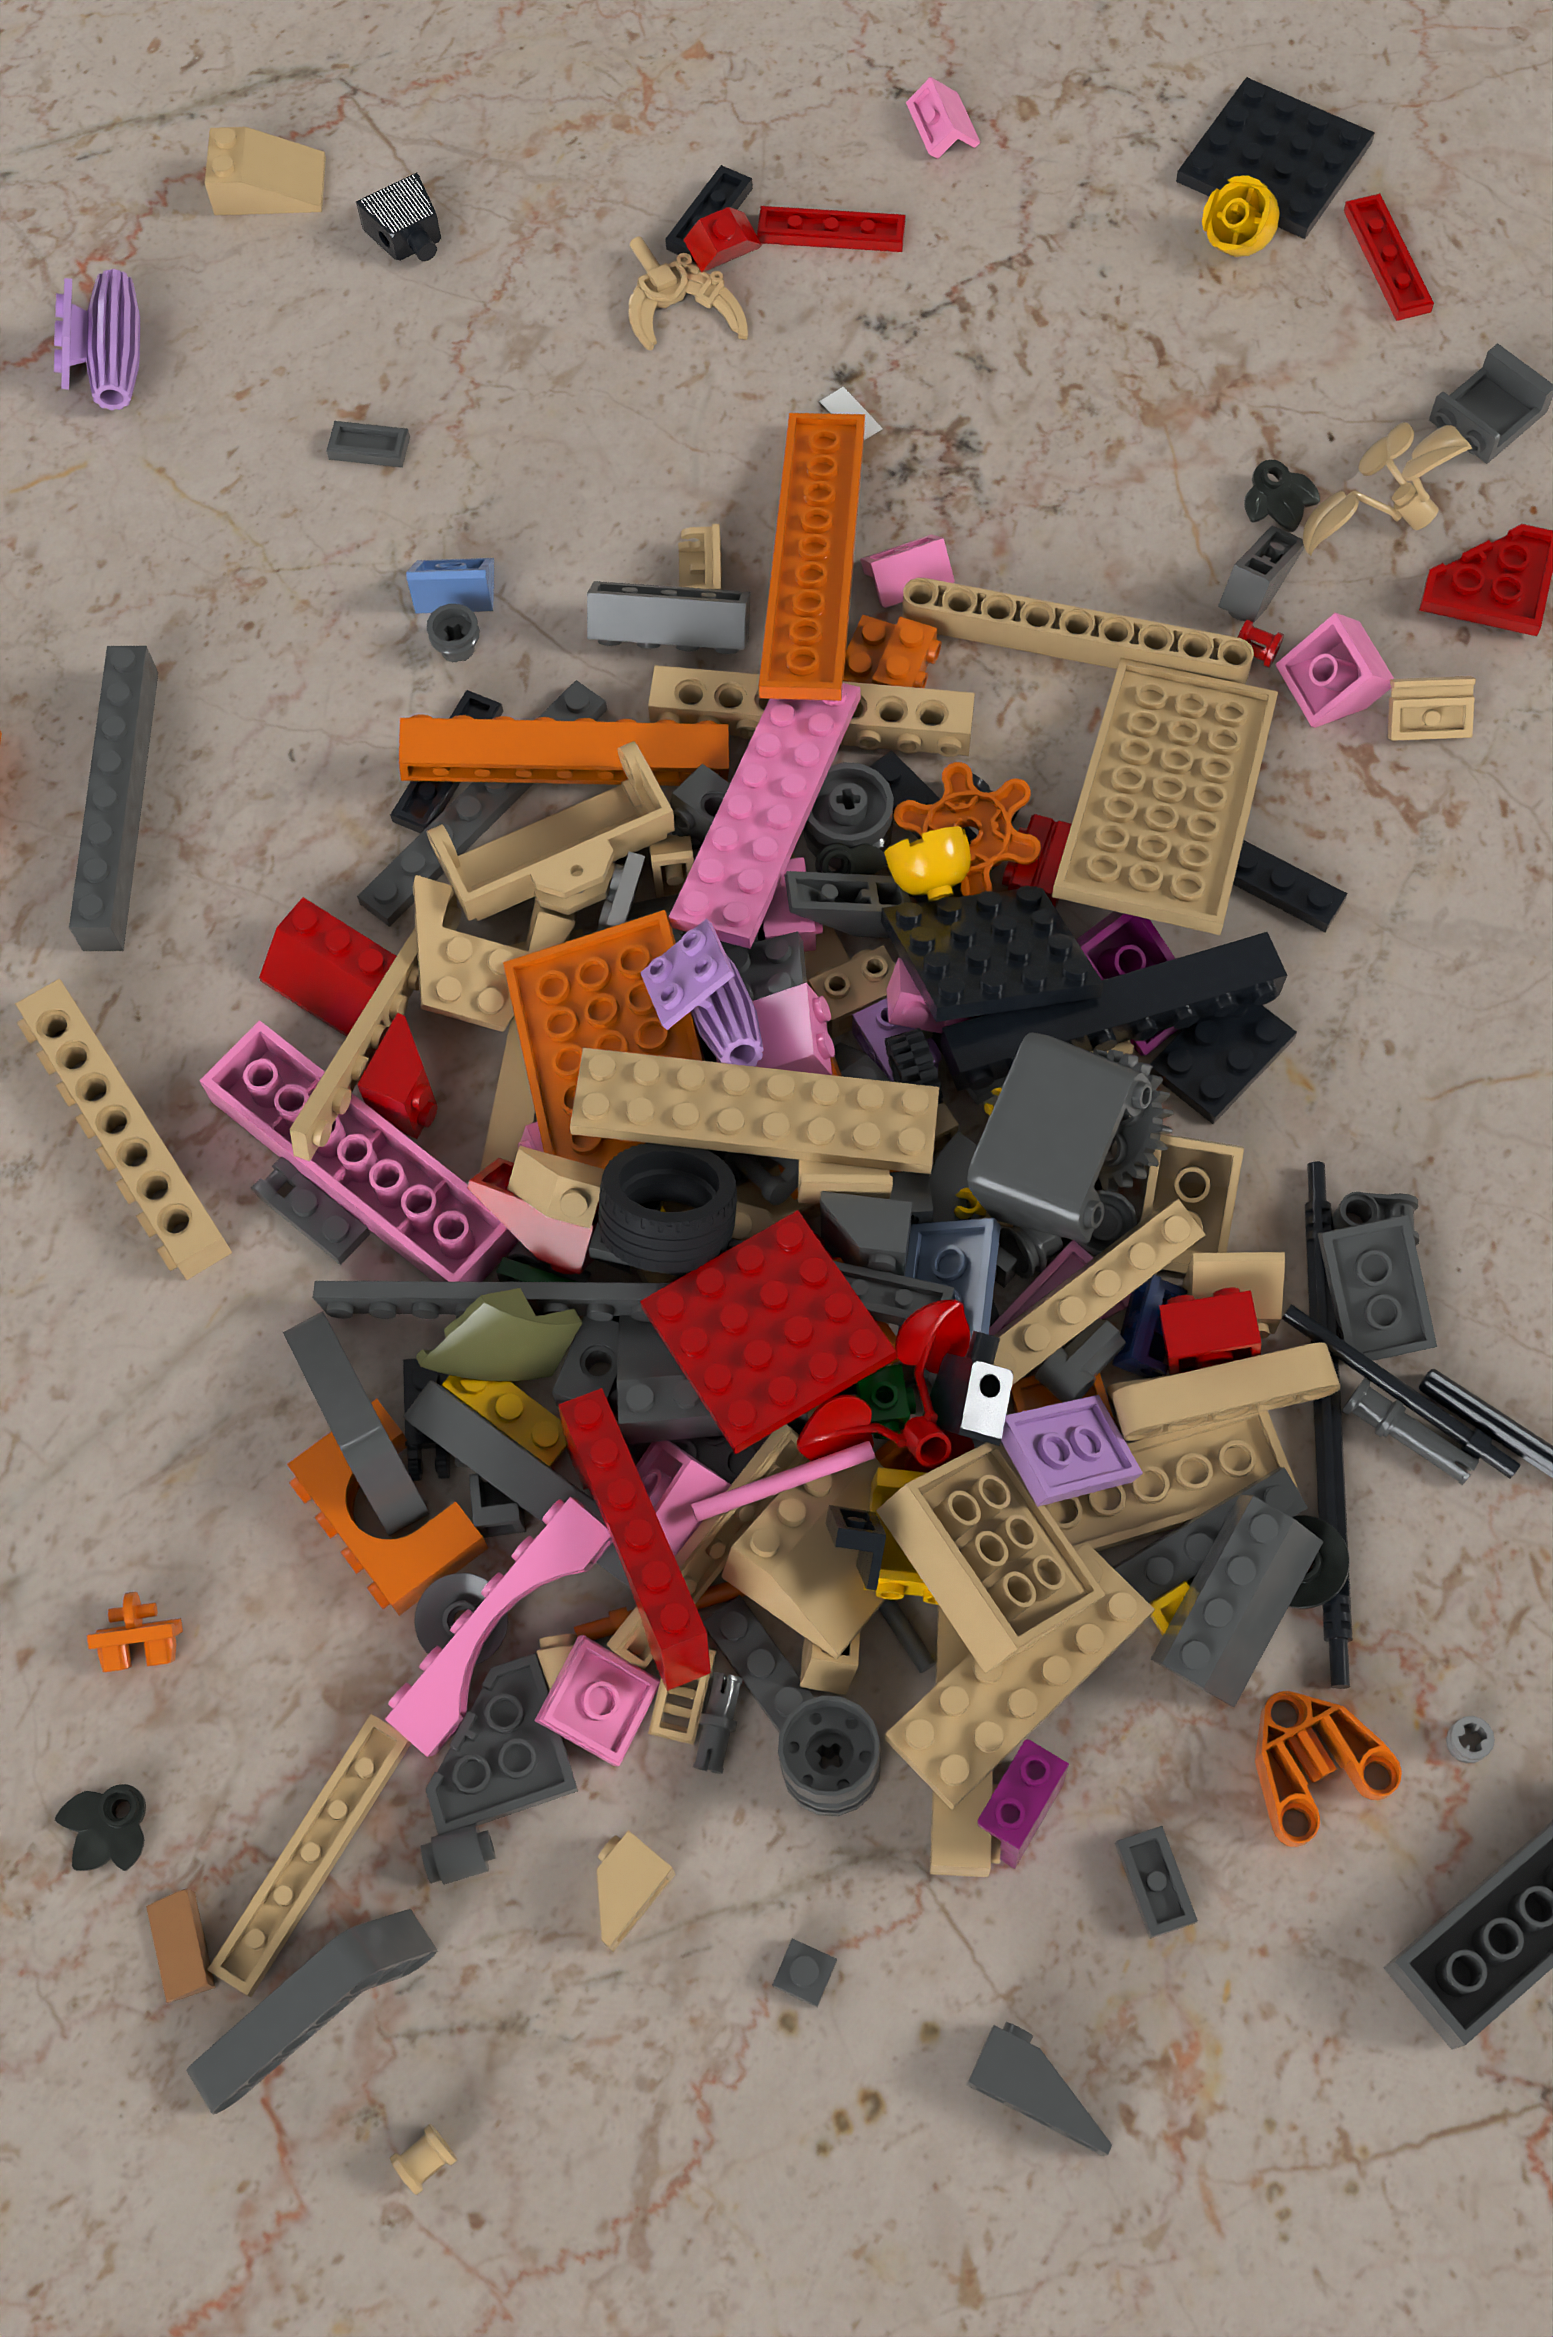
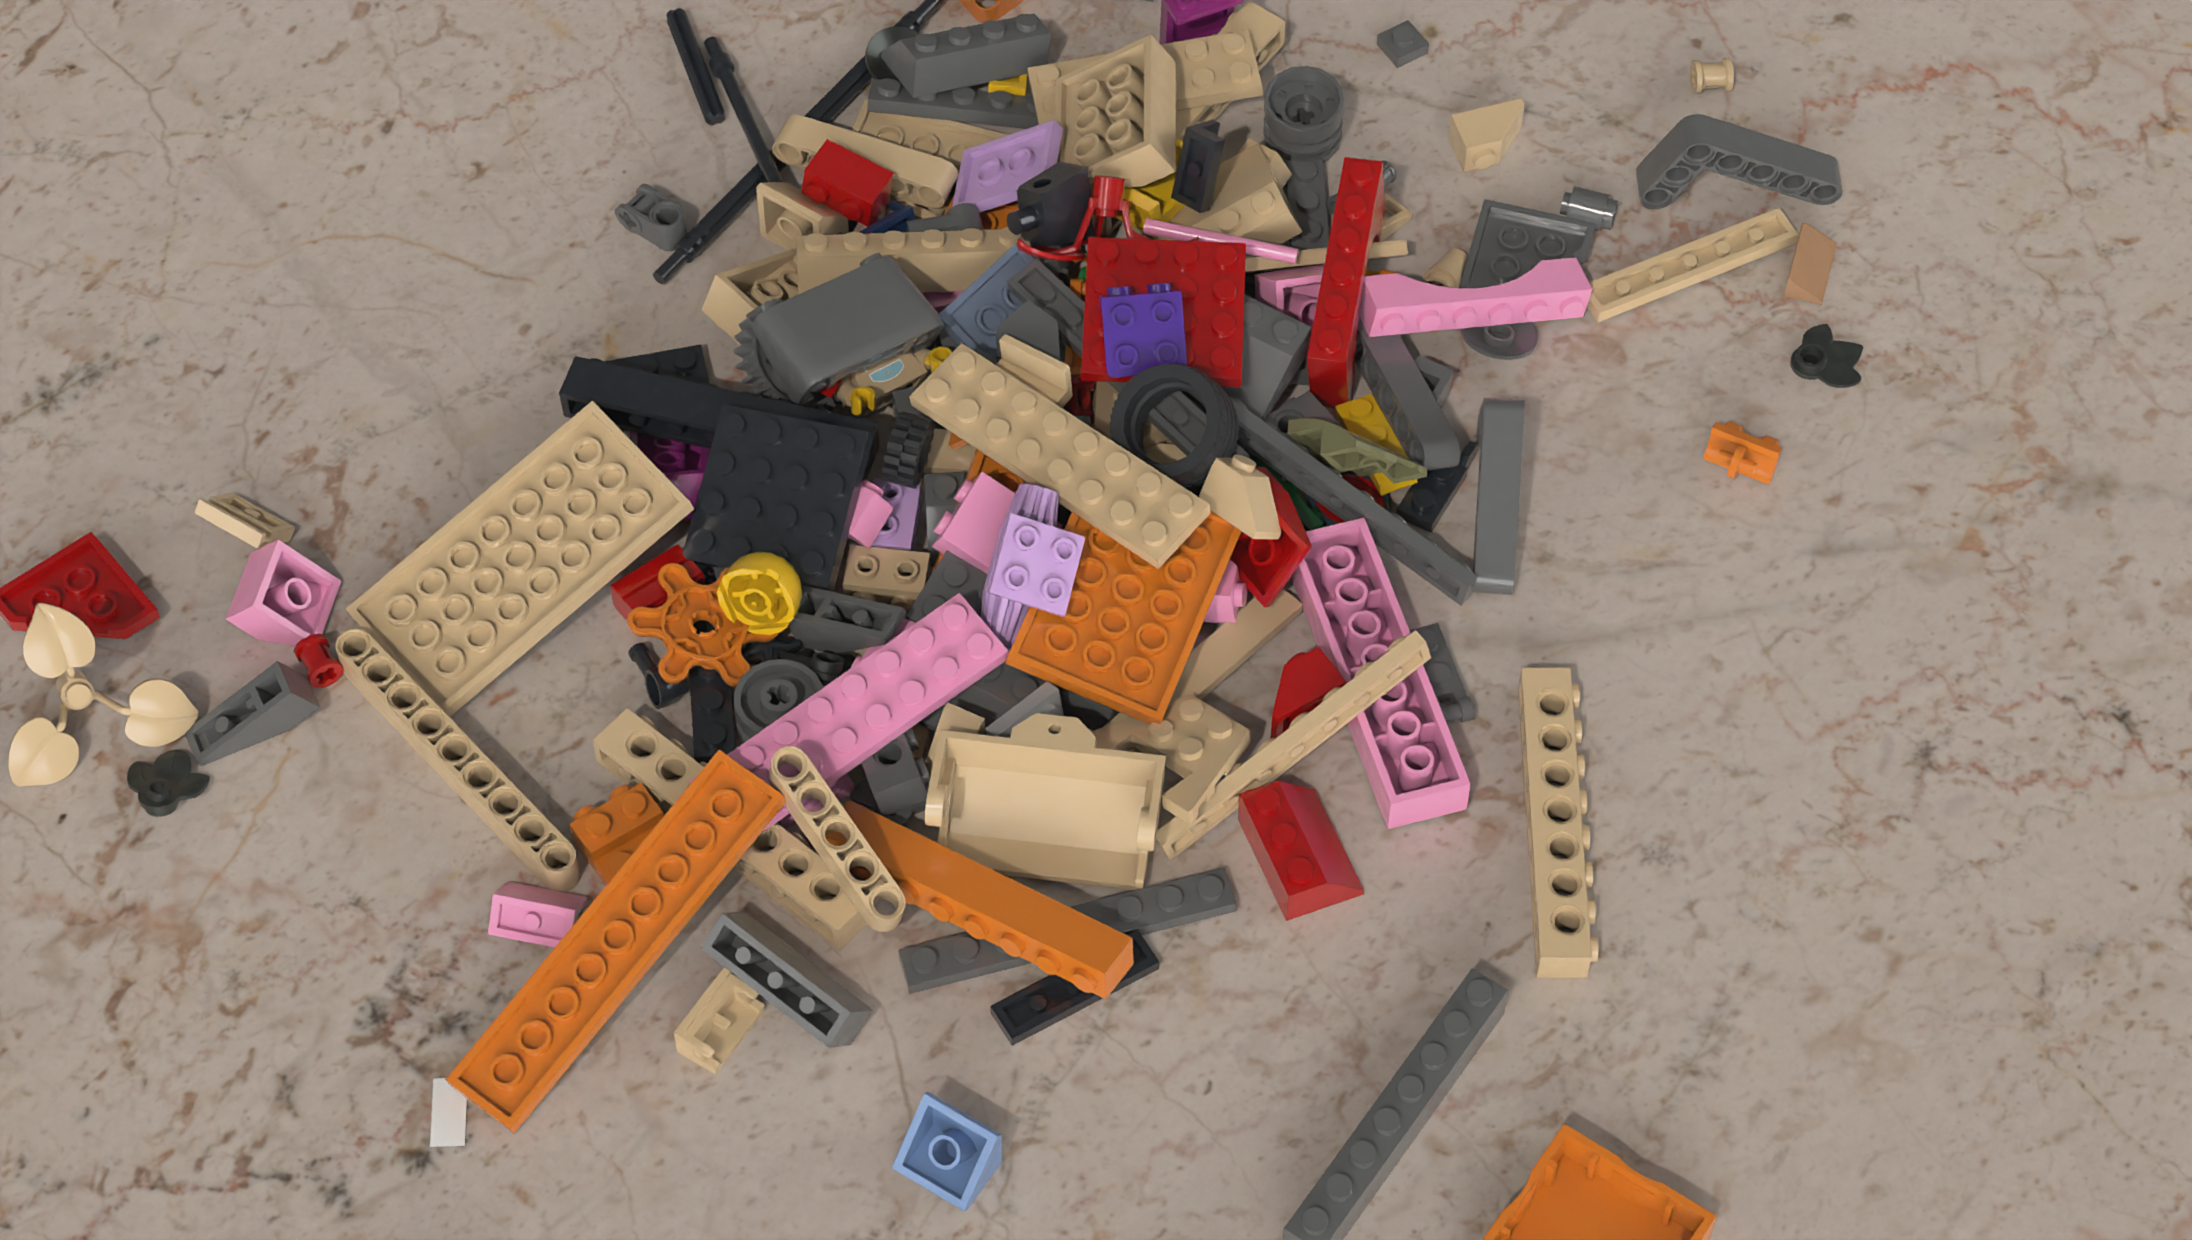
camera: 150 degrees left, 10 degrees down
orange arch [287,1398,488,1616] -> none
dark grey piece [427,604,480,662] -> none
bright pink tile [535,1635,660,1766] -> none
black plate [1233,840,1348,933] -> none
dark grey plate [1317,1215,1437,1365] -> none
dark grey pin [1342,1378,1479,1485] -> none
none -> tan beam [769,746,905,932]
none -> dark purple bracket [1098,282,1187,378]

